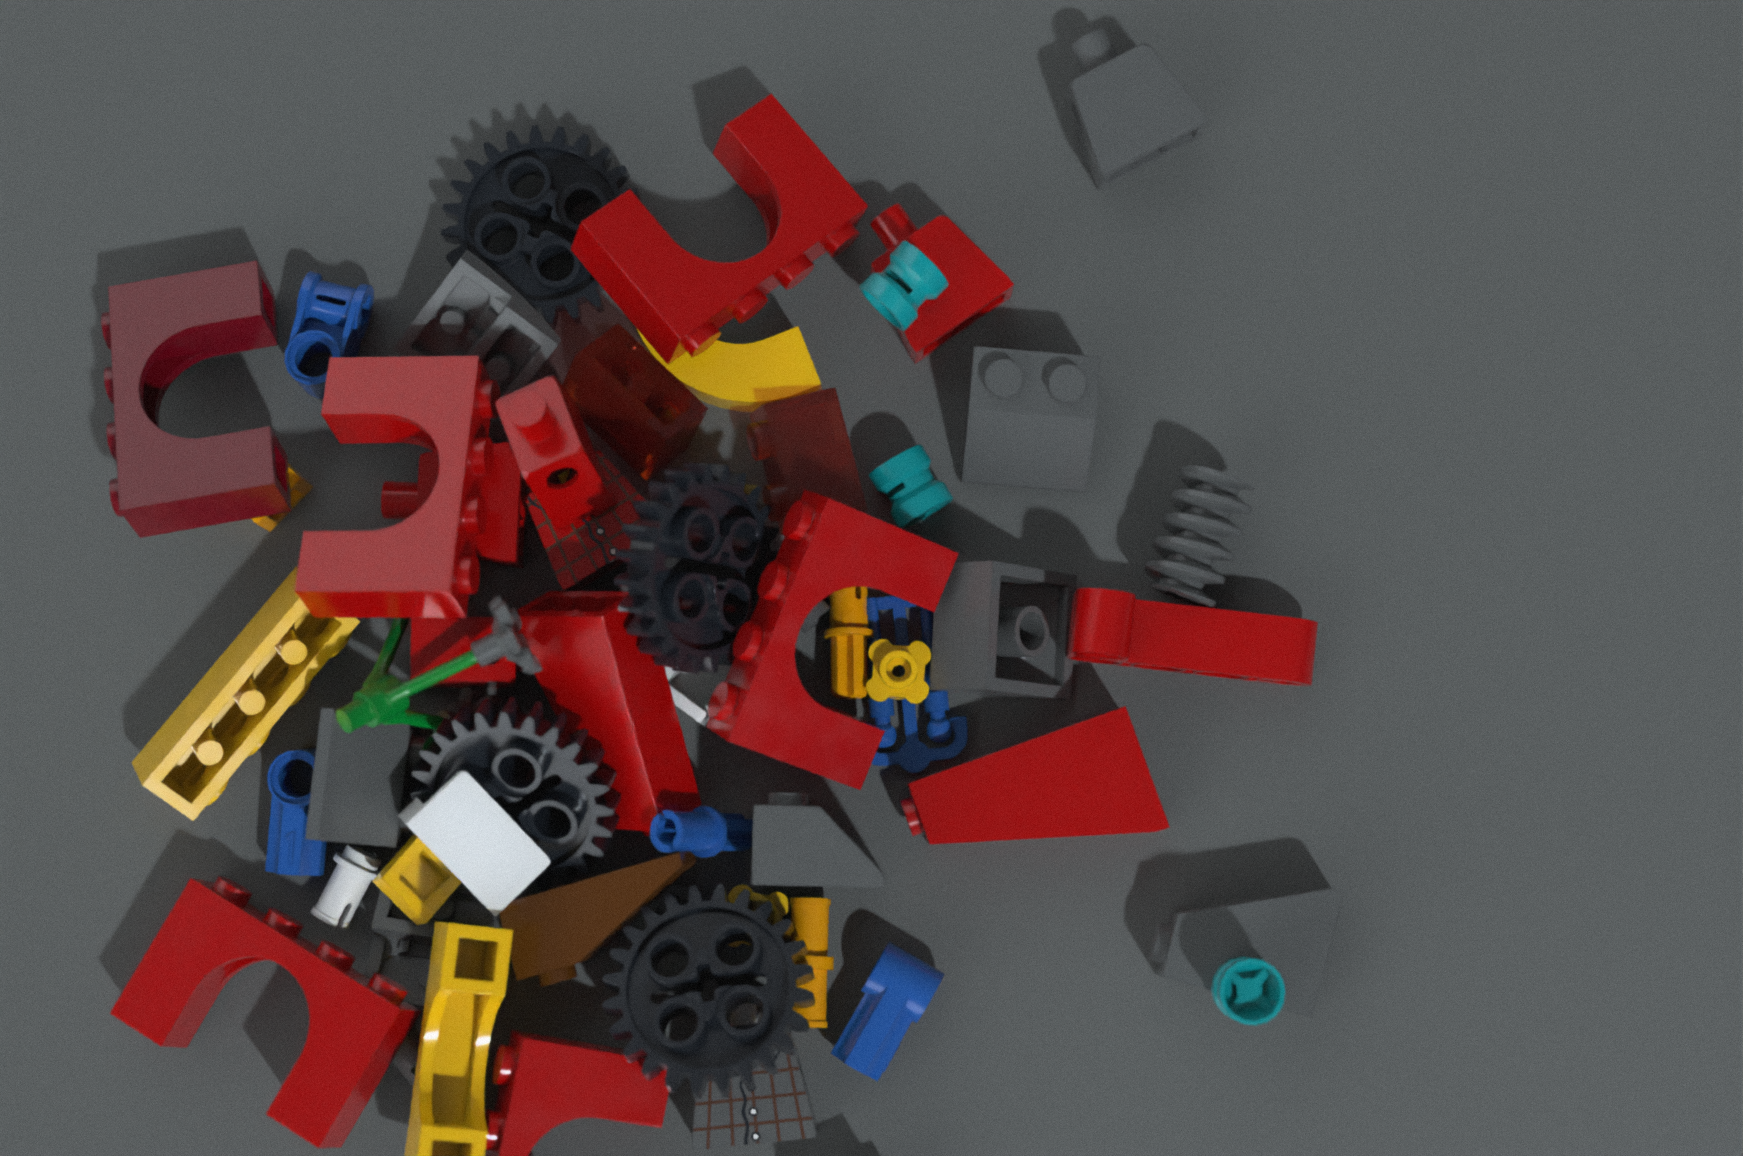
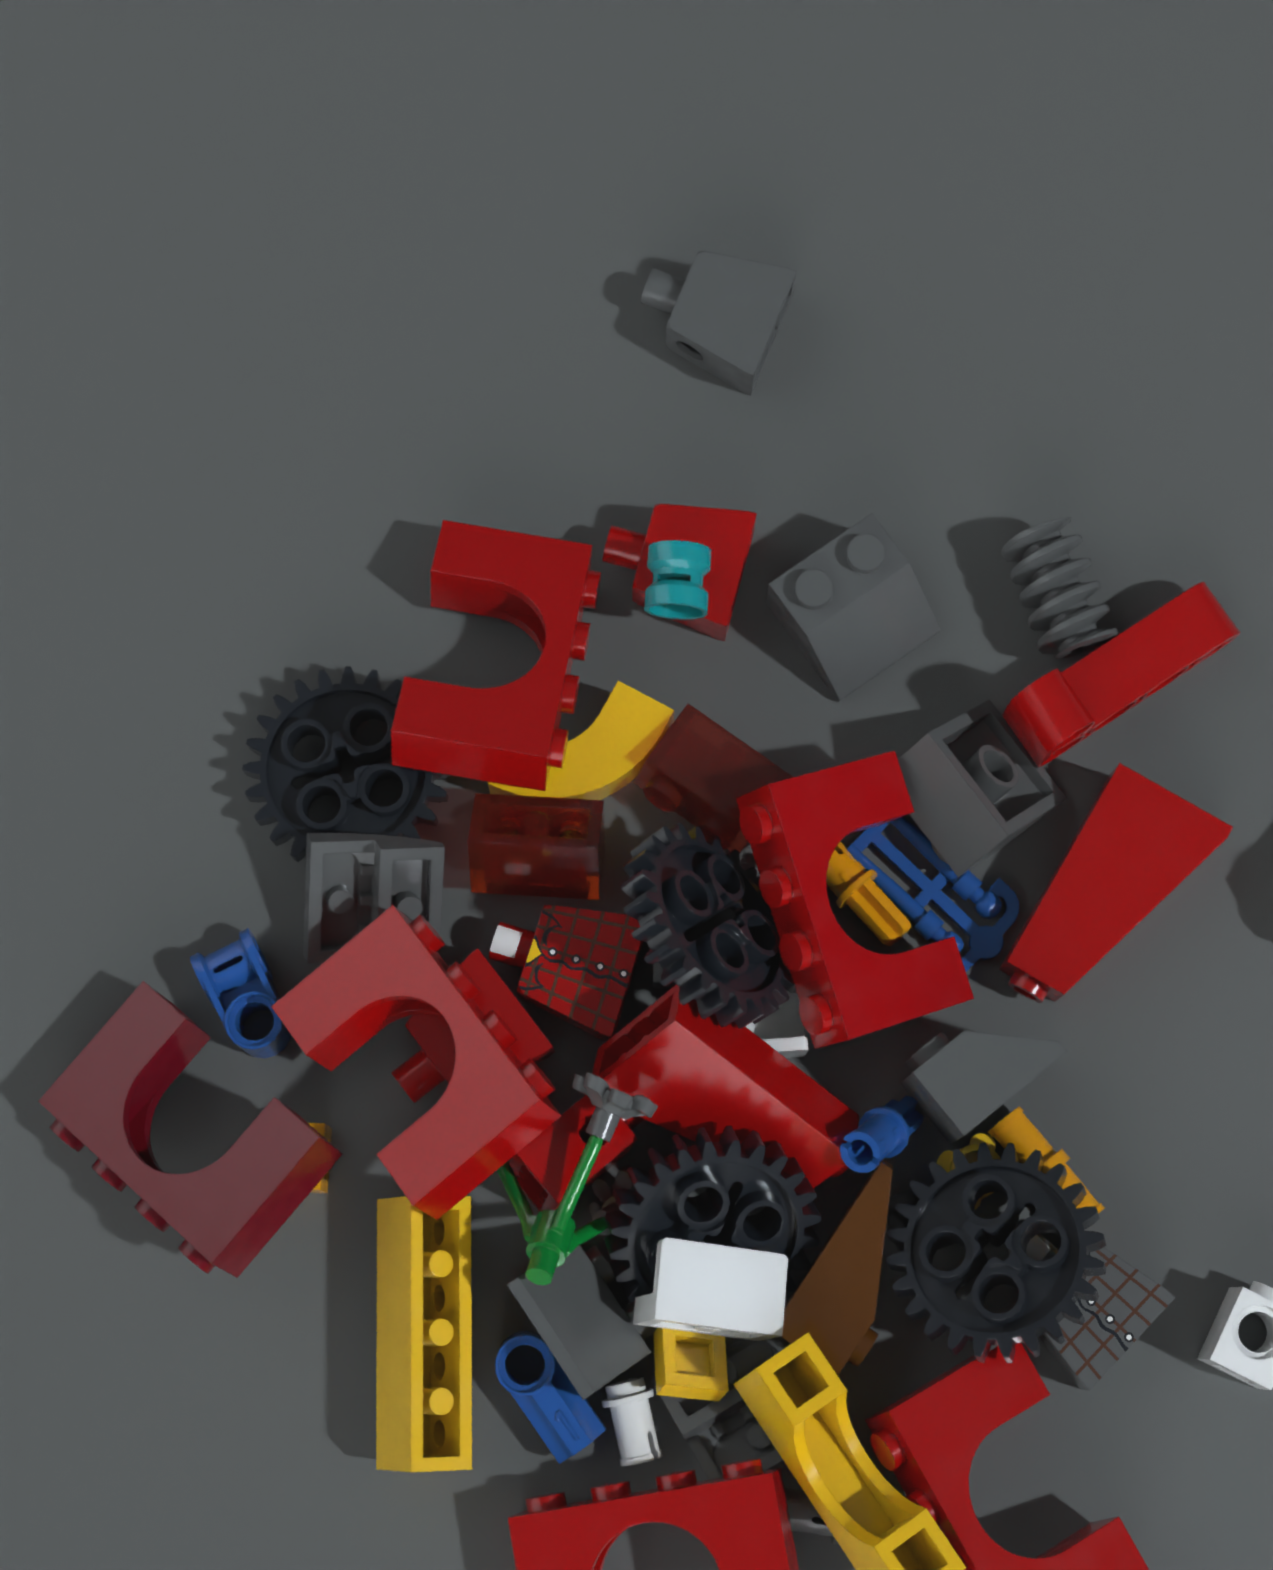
camera: 40 degrees left, 5 degrees down
red torso [495,376,616,530] -> none
blue piece [831,941,945,1081] -> none
yellow plate [866,639,931,704] -> none
teal wheel [868,444,954,530] -> none

